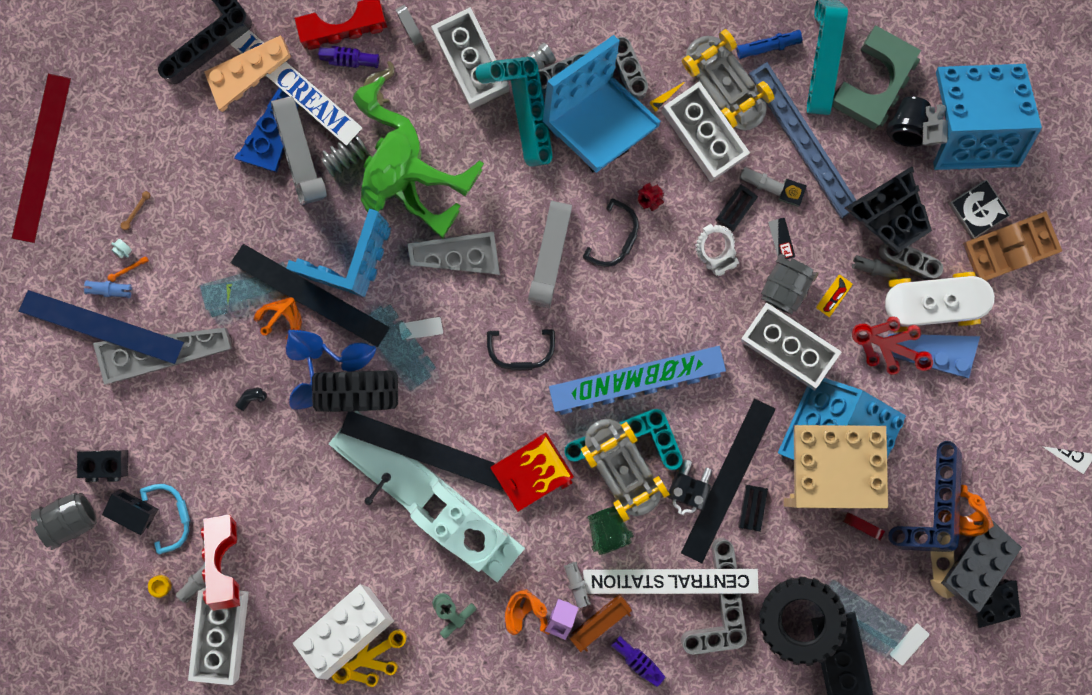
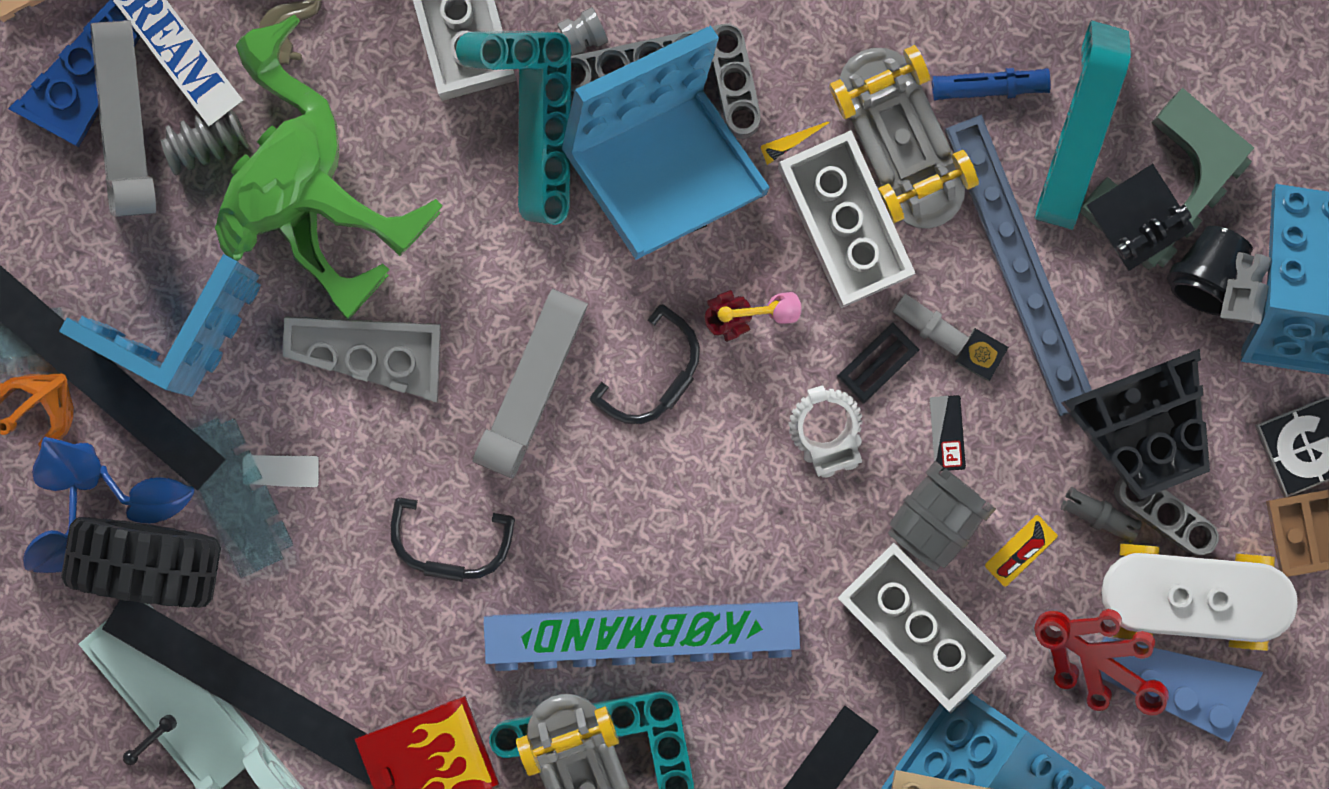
camera: 10 degrees right, 0 degrees up
none -> hinge [718,292,801,324]
none -> black hinge [1086,163,1195,271]

